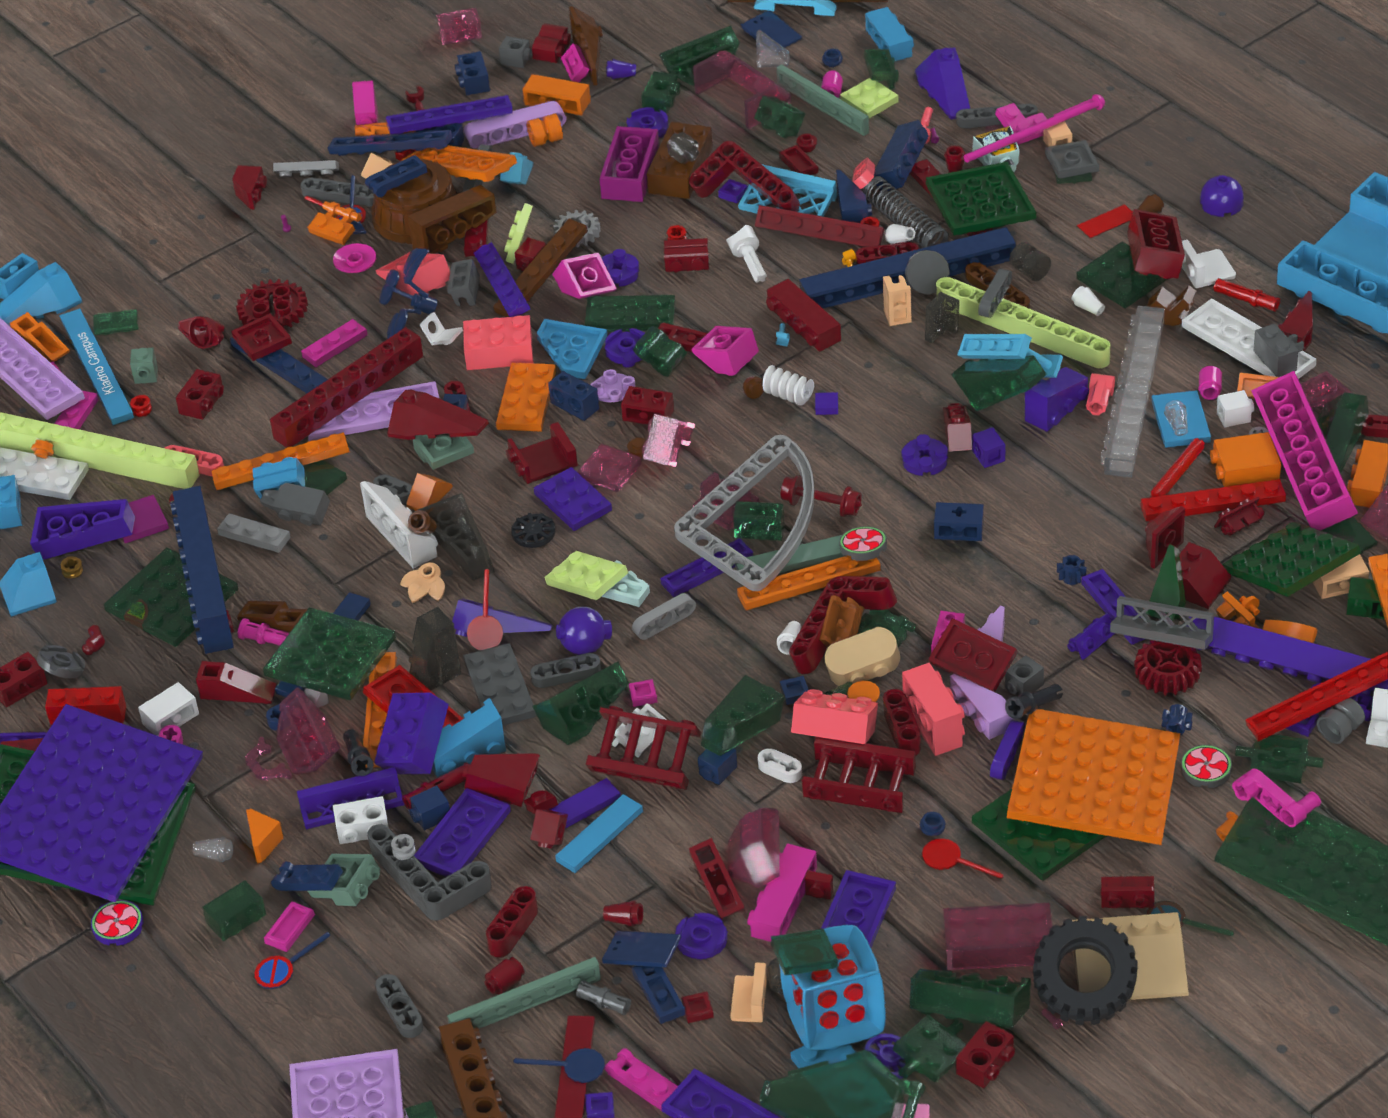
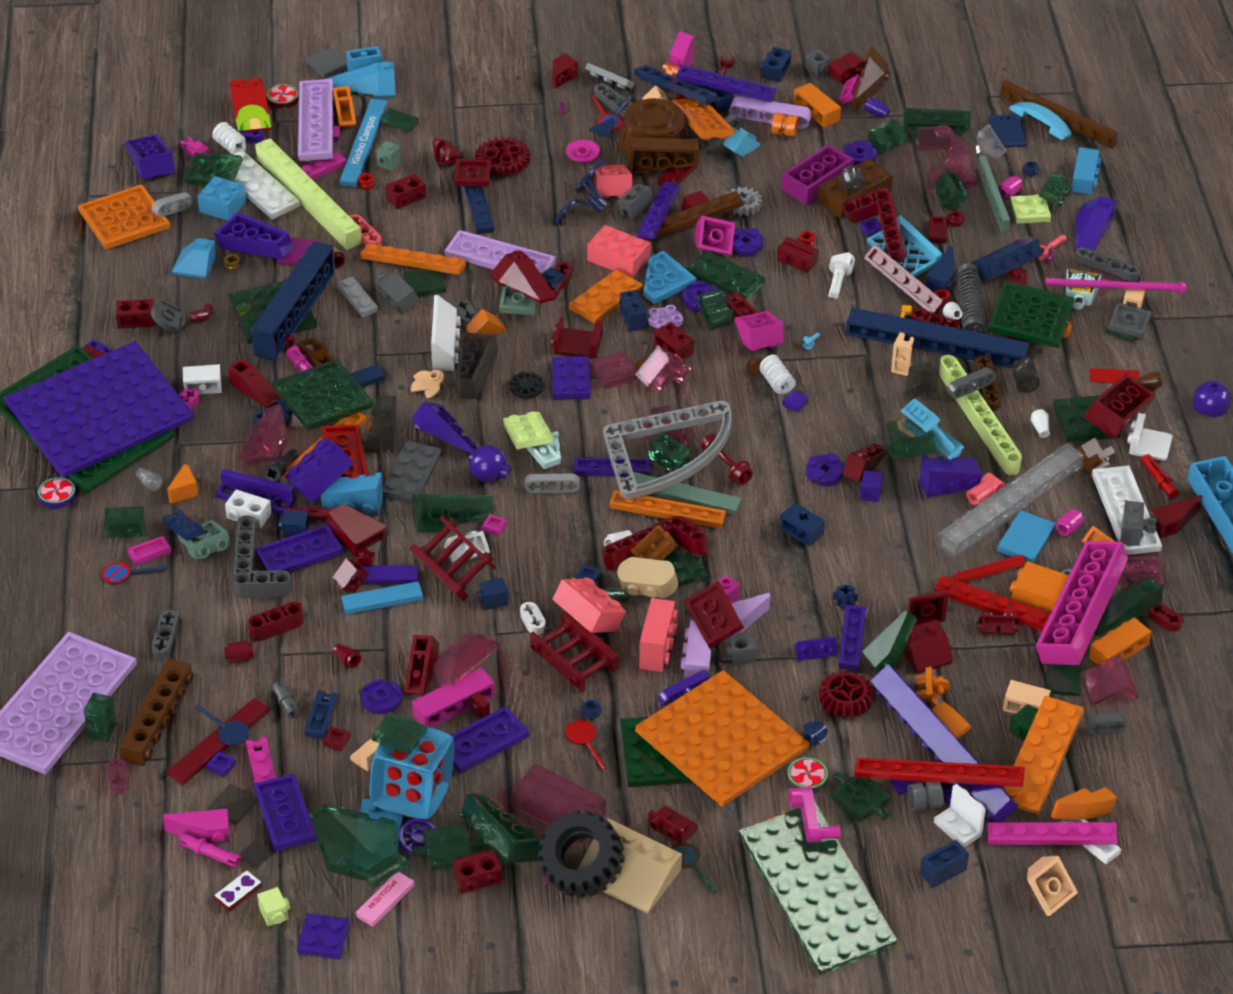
camera: 30 degrees right, 0 degrees up
orange plate [31,440,54,459] -> none
red brick [45,686,126,726] -> none
clear pink helmet [245,737,292,780] -> none
dark azure brick [253,457,305,499] -> none
dark red brick [270,327,423,448] -> none
dark pink plate [301,319,368,367] -> none
orange plate [307,201,362,245] -> none
dark blue plate [365,155,427,197] -> none
light grey bush [391,834,416,860] -> none
reddish brown cone [408,510,437,534] -> none
white bracket [420,313,463,345] -> none
clear pink brick [437,8,482,45] -> none
sand green tile [447,957,601,1029] -> none
piece [467,569,503,650] -> none
yellowish green plate [504,203,533,264] -> none
dark grey beam [530,653,601,688] -> none
dark blue container [602,931,682,968] -> none
clear green wedge [701,675,785,756] -> none
dark red brick [766,279,841,352] -> none
tile [839,526,887,561] -> none
orange piece [848,681,880,702] -> none
coral beam [853,157,875,189] -> none
dark red beam [883,689,921,756] -> none
dark grey tile [905,250,950,294] -> none
dark red cone [944,146,965,173] -> none
dark pink plate [995,103,1047,145] -> none
black pin [1005,684,1063,719] -> none
dark grey fence [1110,596,1214,650] -> none
clear cone [1164,400,1188,436] -> none
white brick [1217,390,1254,428] -> none
dark green plate [1223,522,1361,597] -> none

